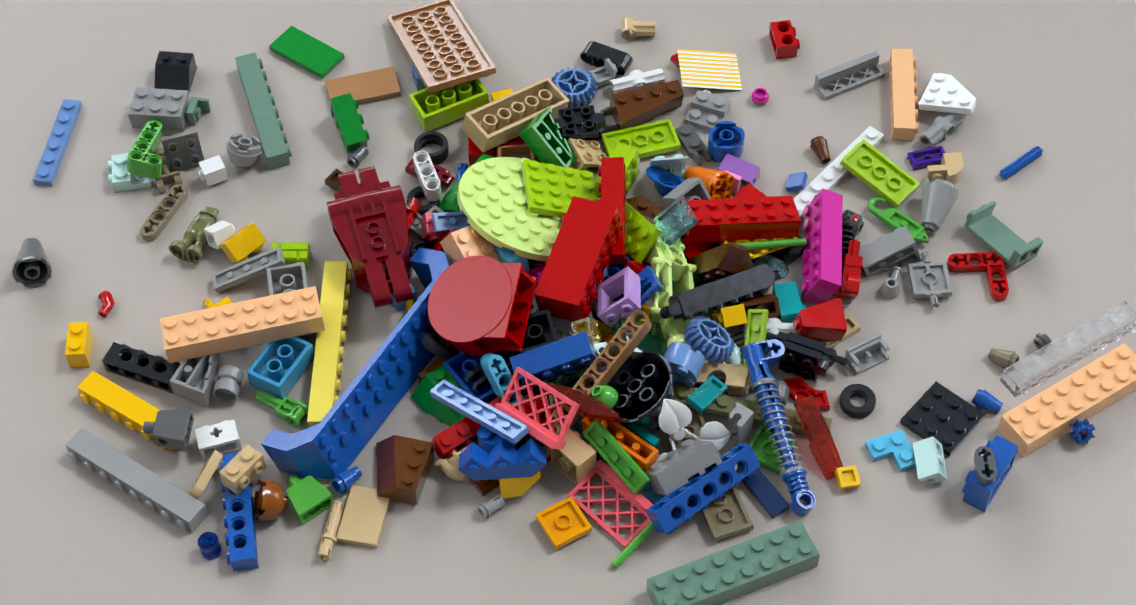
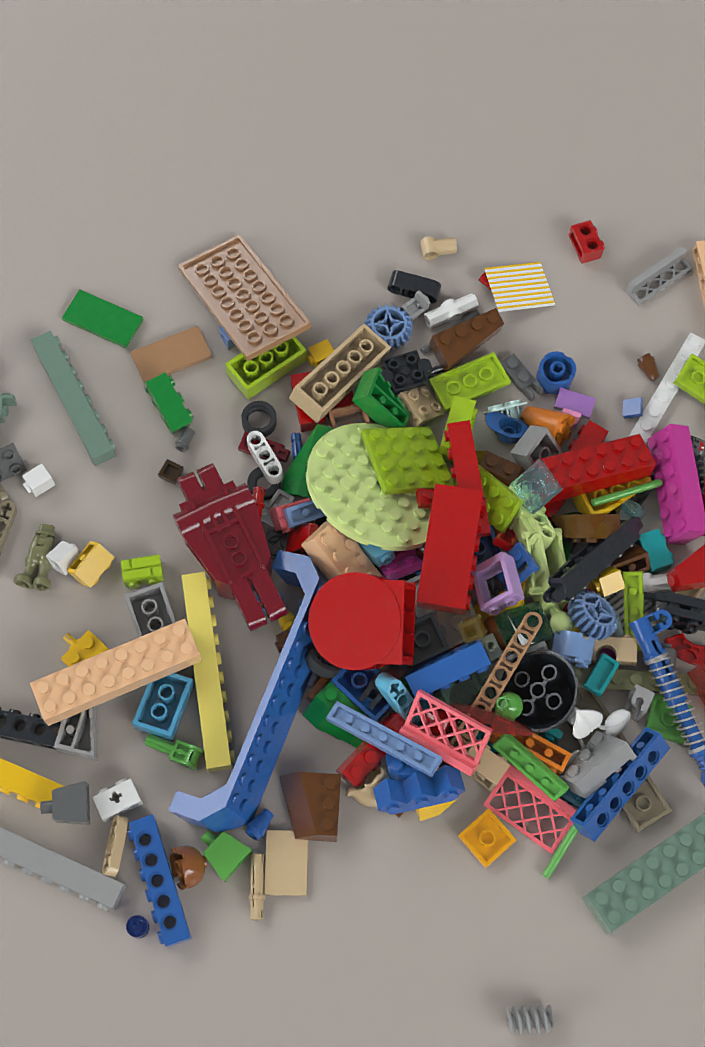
camera: 15 degrees left, 15 degrees up
light grey plate [211,246,285,293] -> none
light grey wheel [212,365,244,403] -> none
tan brick [219,444,266,495] -> none
light grey cone [226,133,262,167] -> none
light grey pin [478,495,505,518] -> none
light grey plate [684,90,731,132] -> none
dark blue tile [741,468,790,519] -> none
dark pink plate [751,88,769,104] -> none

